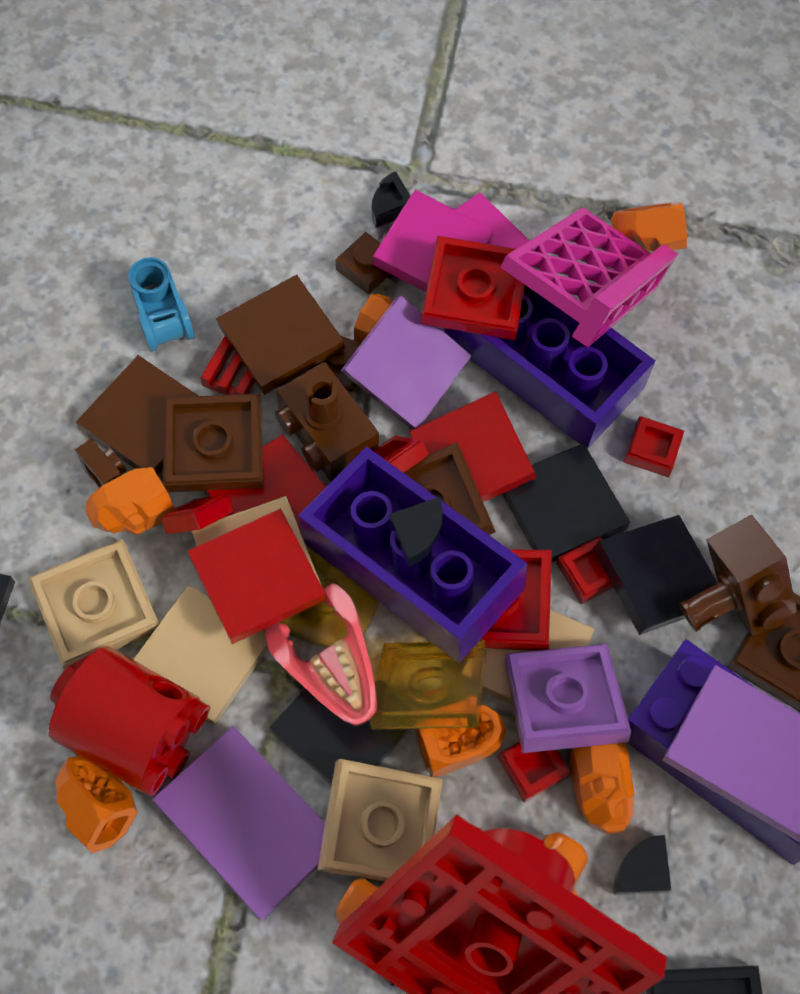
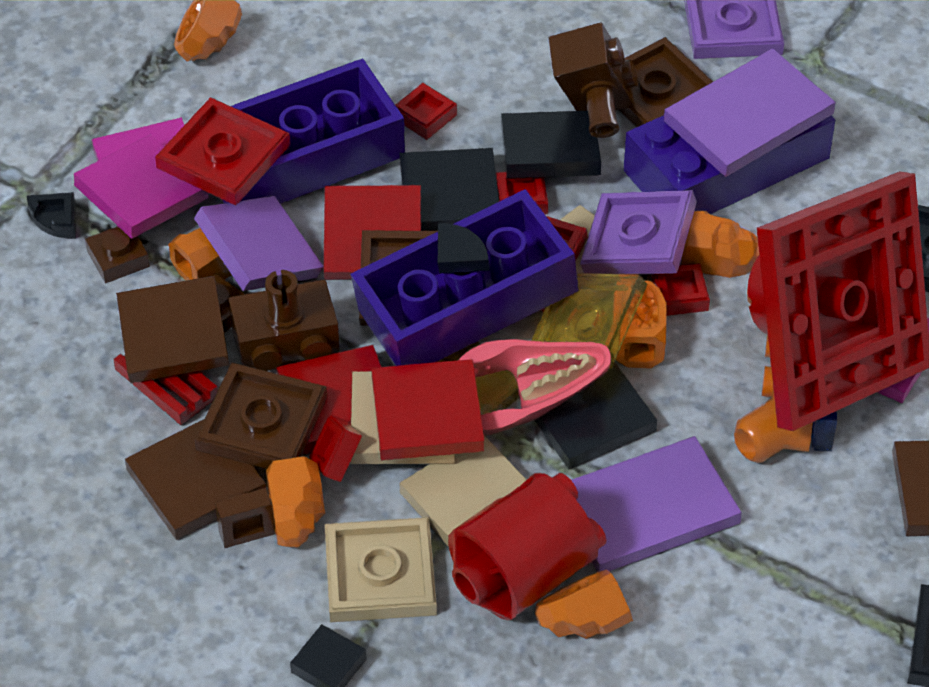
camera: 65 degrees left, 15 degrees down
dark azure piece [128,257,195,352] -> none
tan tile [317,759,443,883] -> none
red tile [373,435,429,473] -> none
dark pink fence [501,207,678,348] -> none

